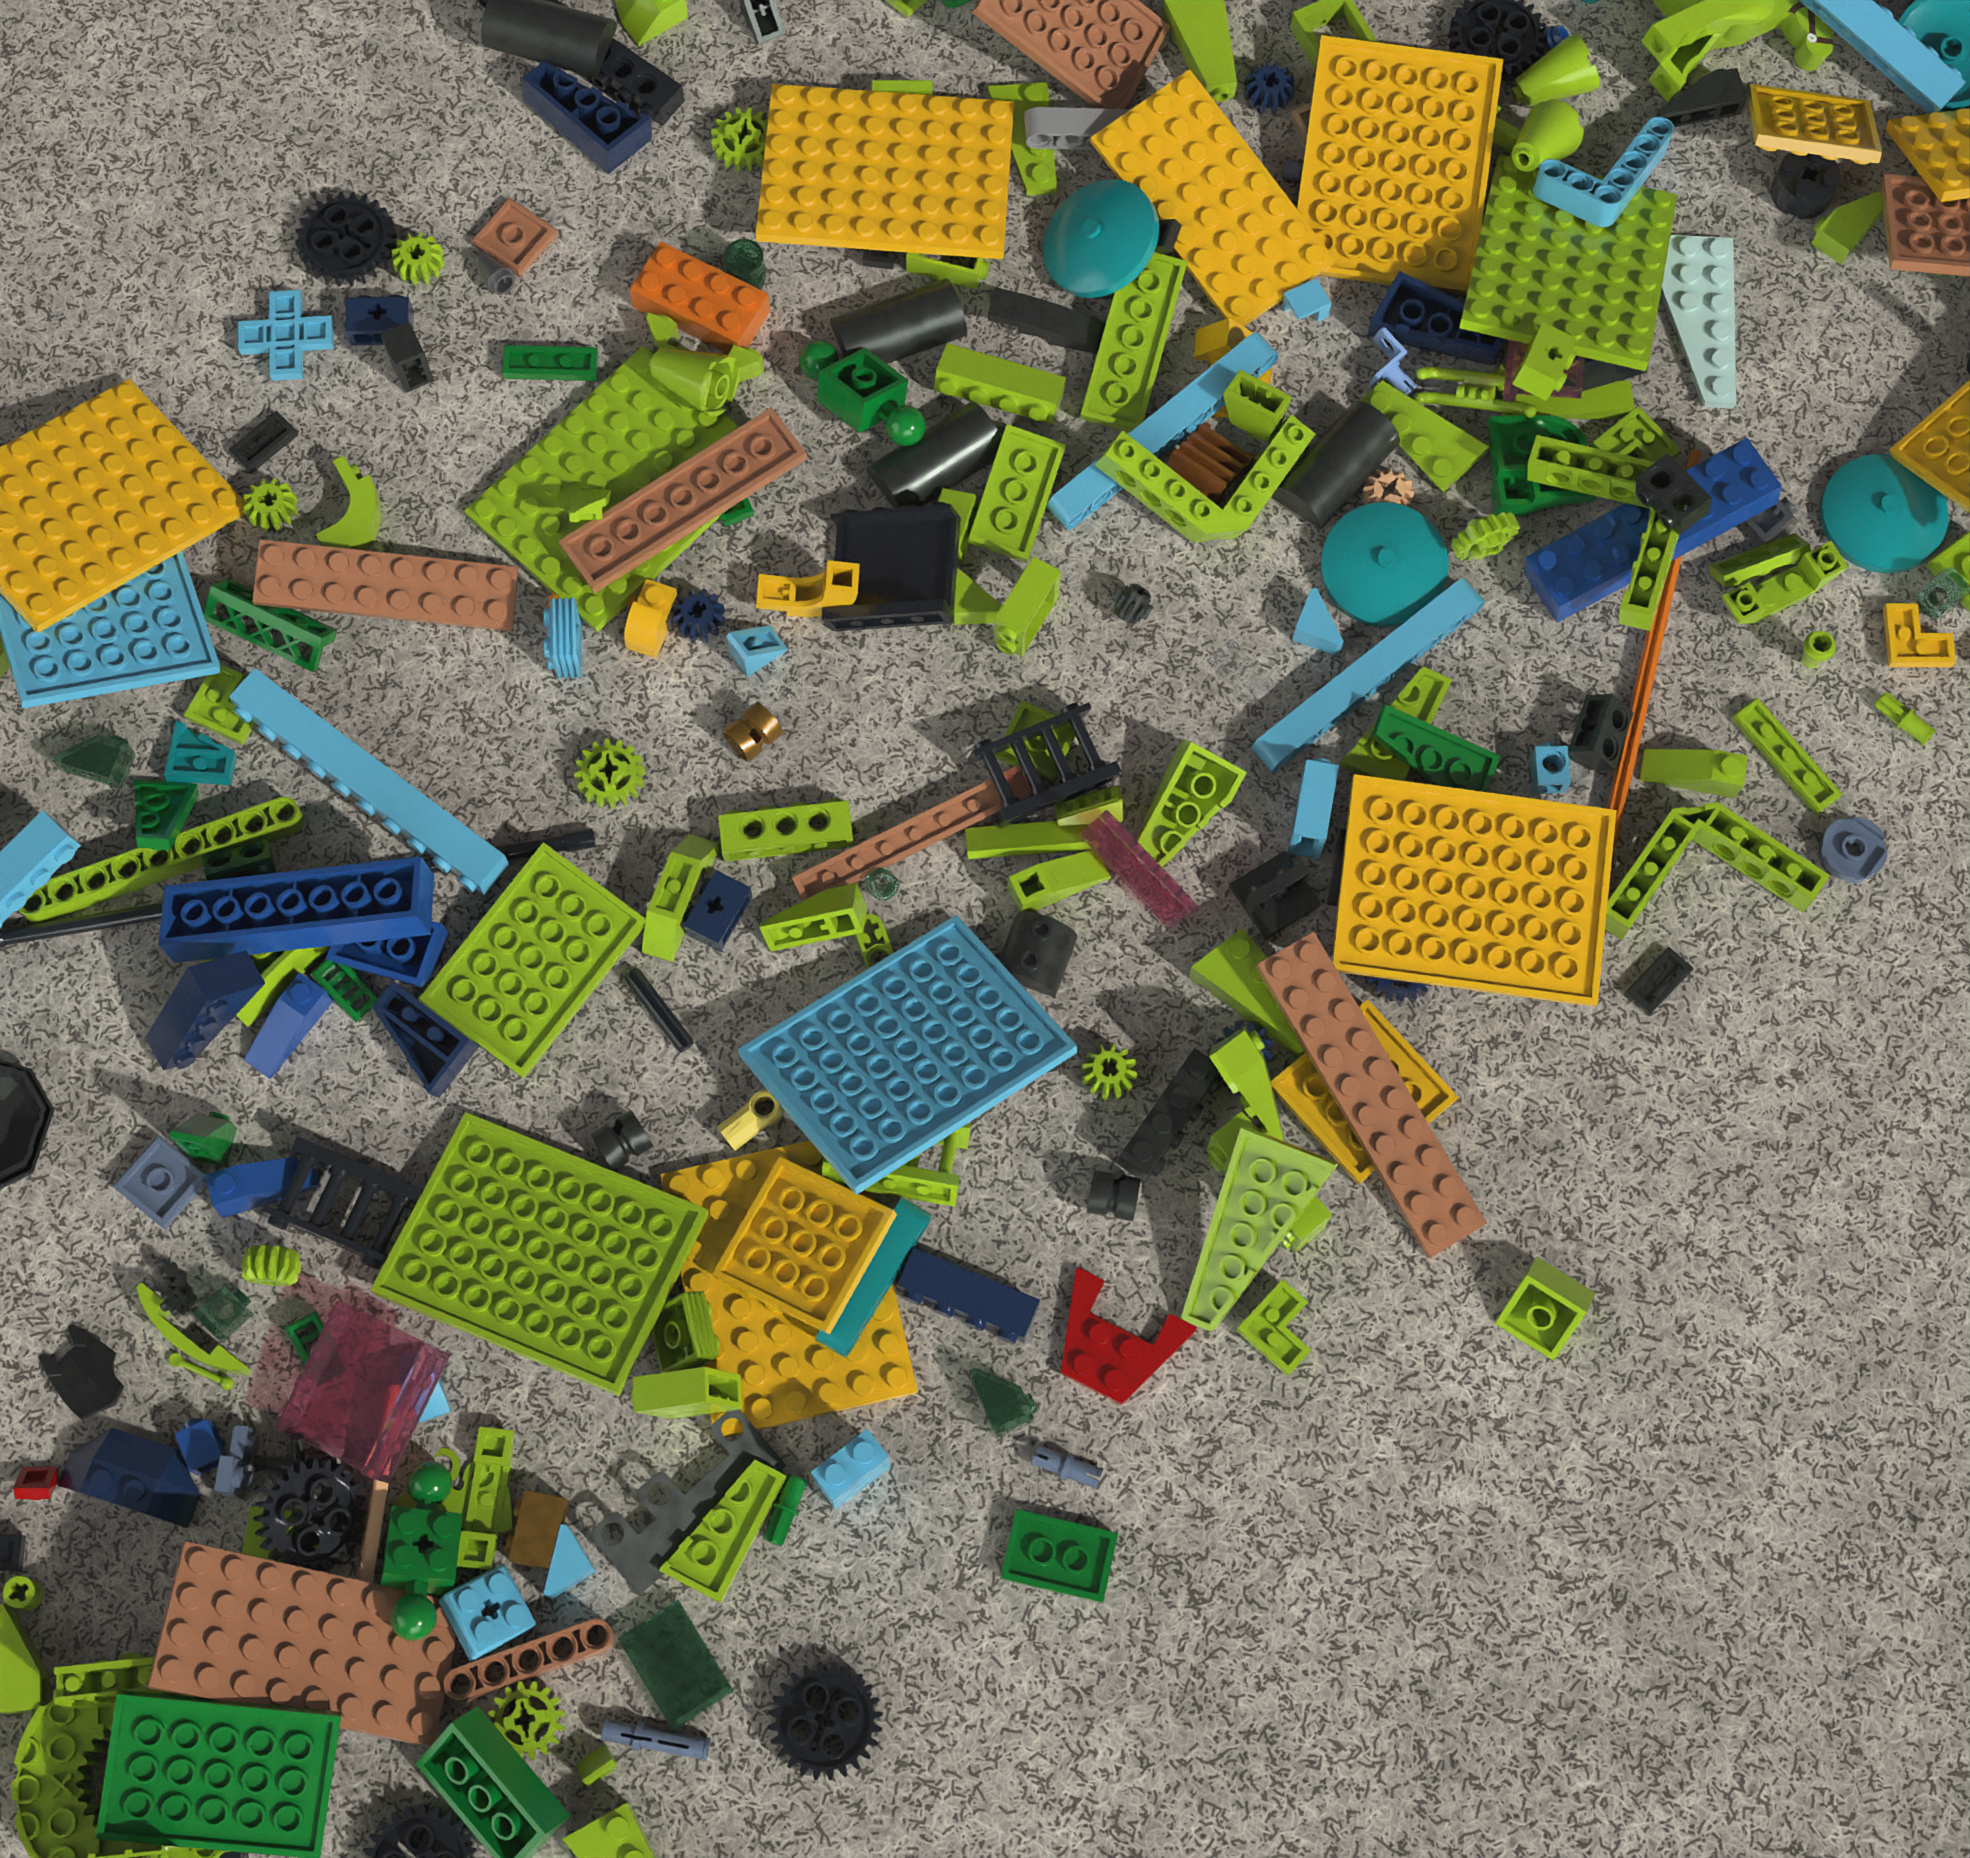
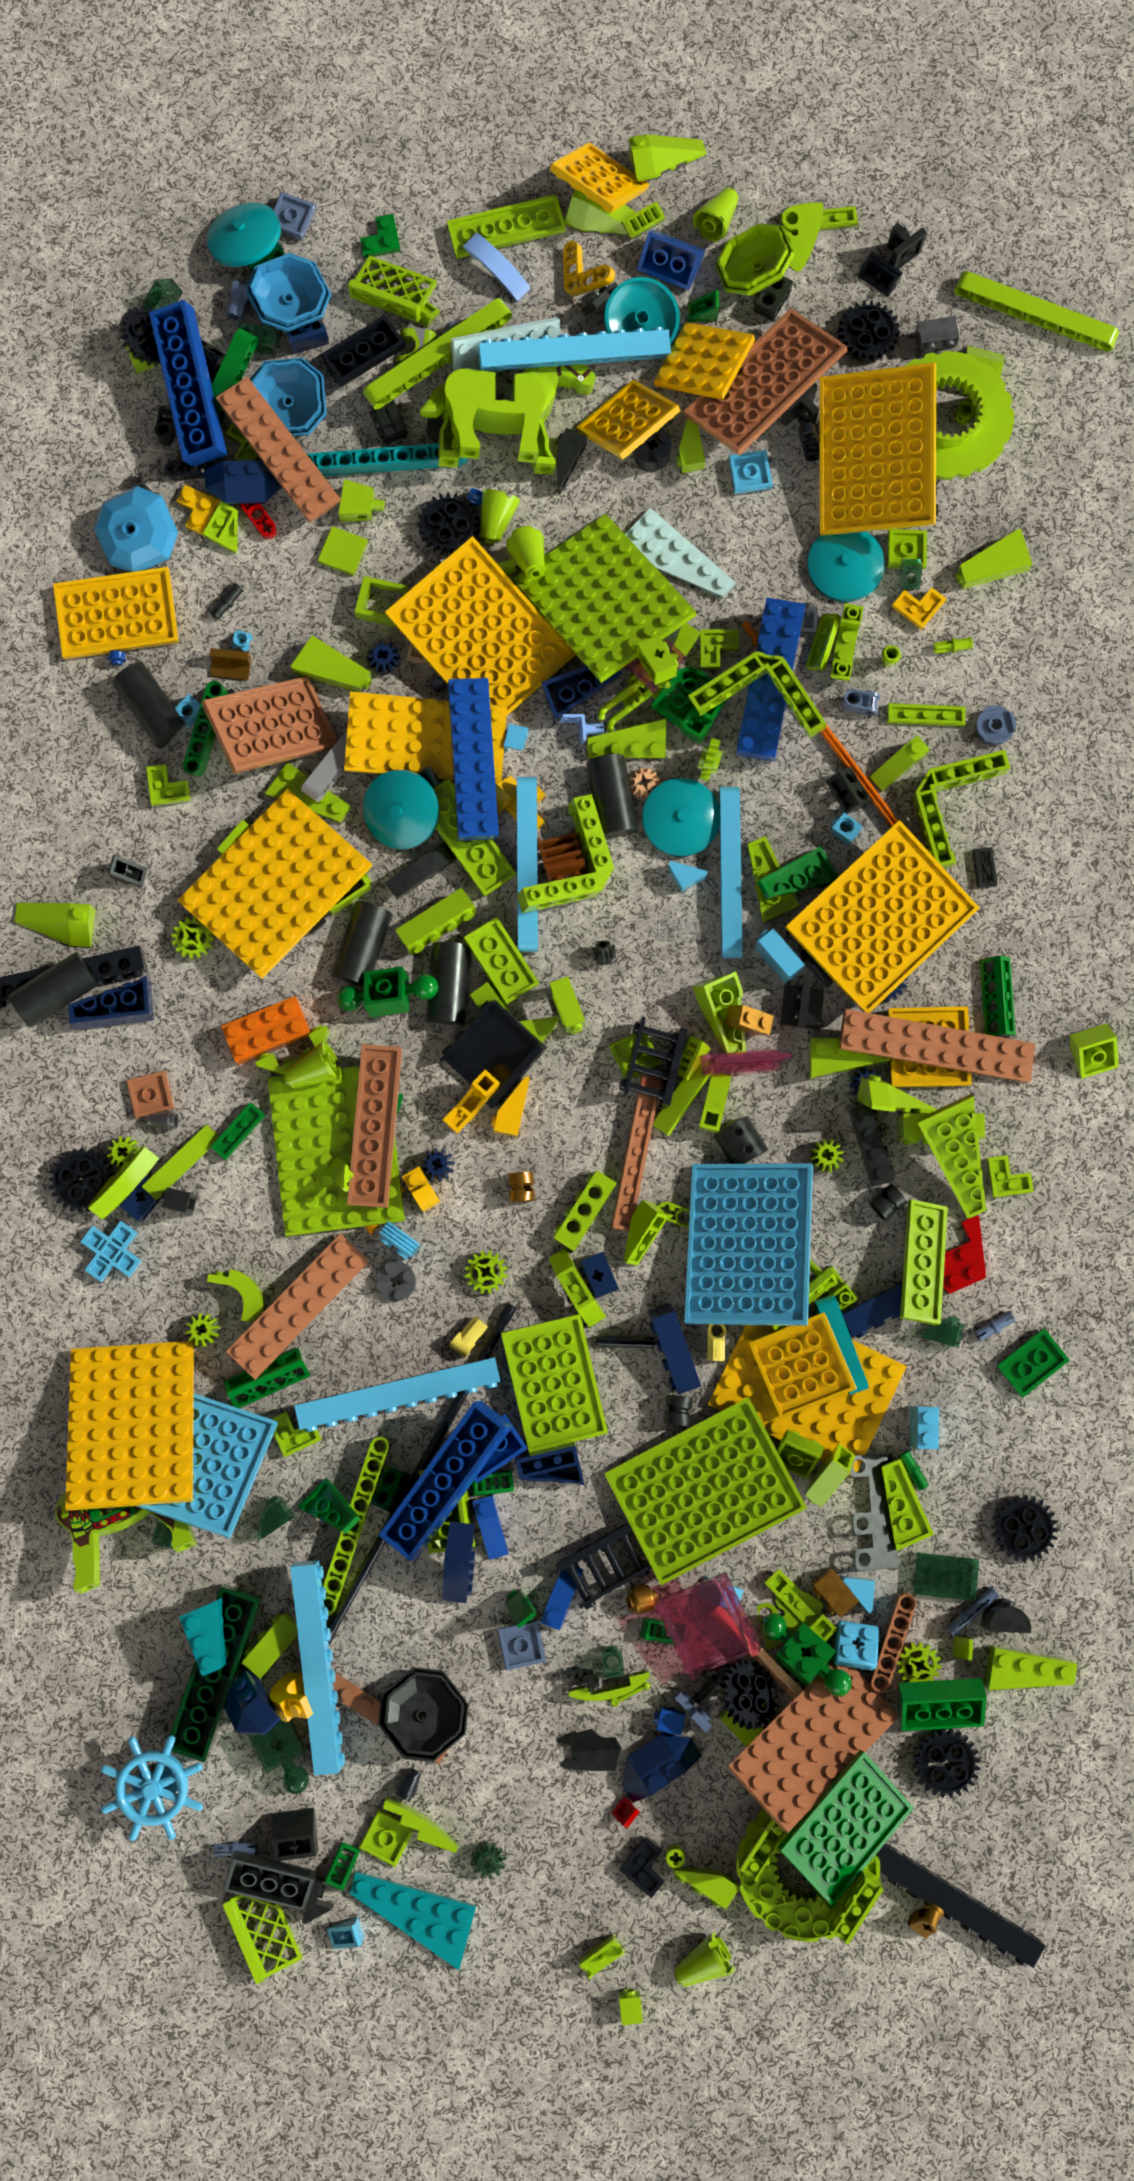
camera: 50 degrees left, 10 degrees up
teal wing [164,721,237,785] -> none
pearl dark grey tile [229,410,298,474] -> none
lime gear [241,1244,301,1287] -> none
clear green wheel [724,239,766,289] -> none
medium azure slope [726,625,788,677] -> none
clear green bush [866,867,899,901] -> none
lime torso [1223,369,1292,441] -> none
medium azure beam [1533,117,1674,227] -> none
pearl dark grey brick [1636,453,1712,535] -> none
none -> lime slope [87,1146,159,1220]
none -> lime piece [142,1124,220,1200]
none -> dark grey plate [375,1261,416,1302]
none -> blue brick [447,678,499,841]
none -> light yellow piece [449,1316,488,1358]
none -> yellow slope [491,1076,530,1137]
none -> pearl gold head [626,1584,658,1614]
none -> dark blue wedge [648,1303,701,1395]
none -> pearl gold brick [724,1005,774,1035]
none -> medium azure plate [728,450,773,494]
none -> lime slope [815,1265,858,1311]
none -> sand blue piece [841,689,880,716]
none -> lime plate [900,1199,948,1326]
none -> green fence [979,955,1016,1037]
none -> pearl dark grey brick [981,1598,1031,1633]

